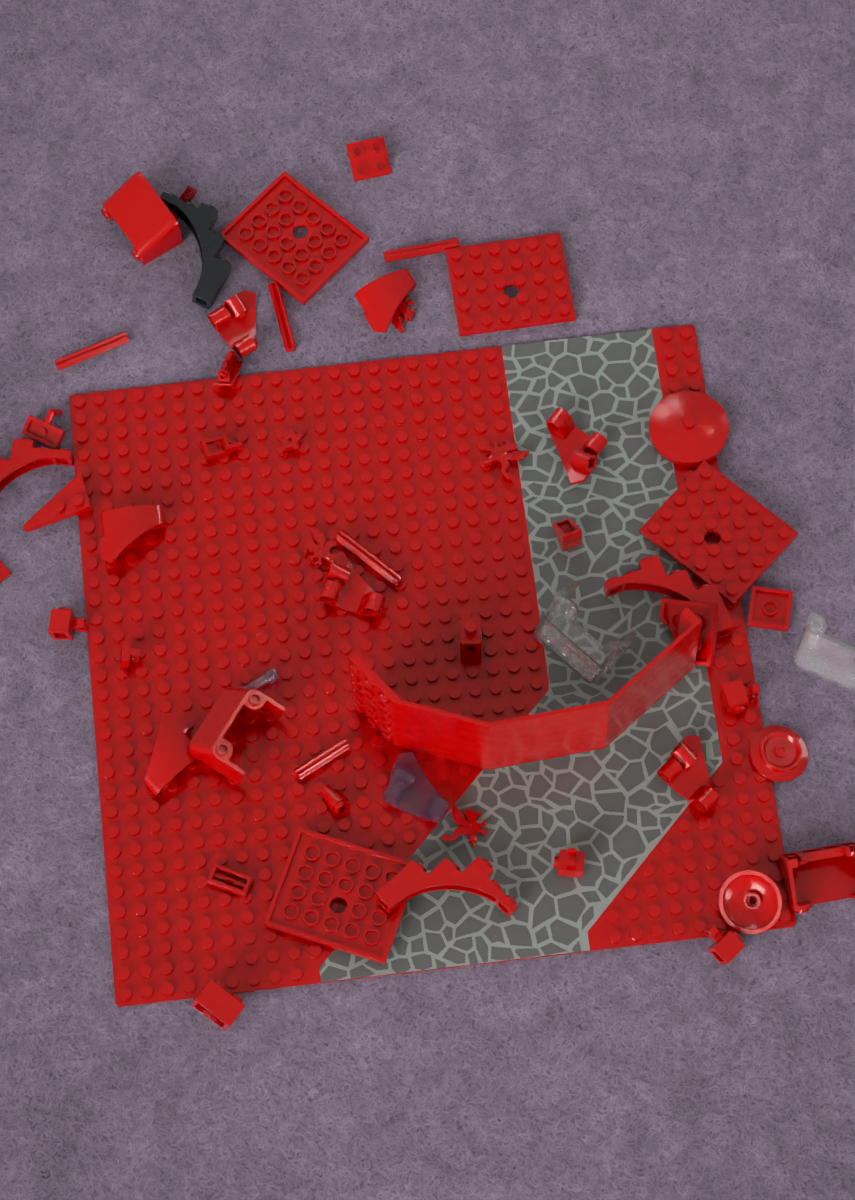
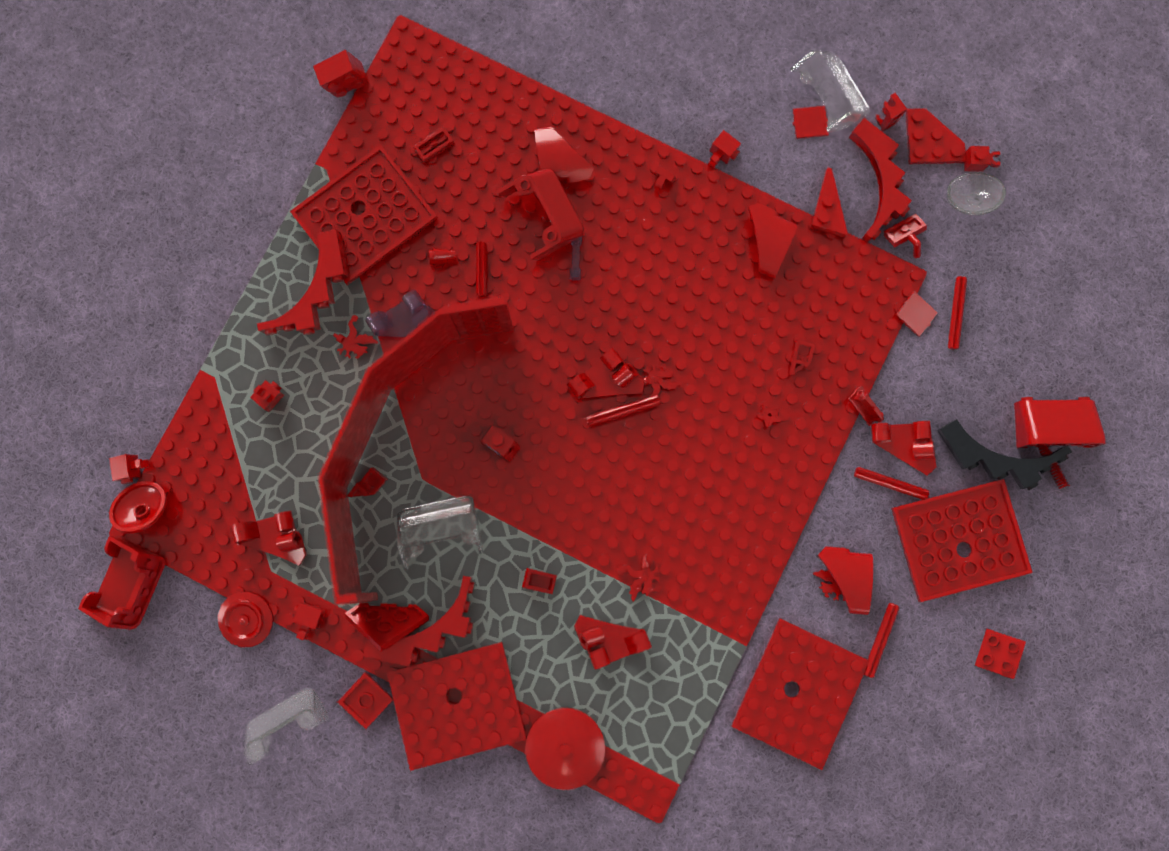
camera: 120 degrees right, 15 degrees up
none -> piece [895,291,937,337]

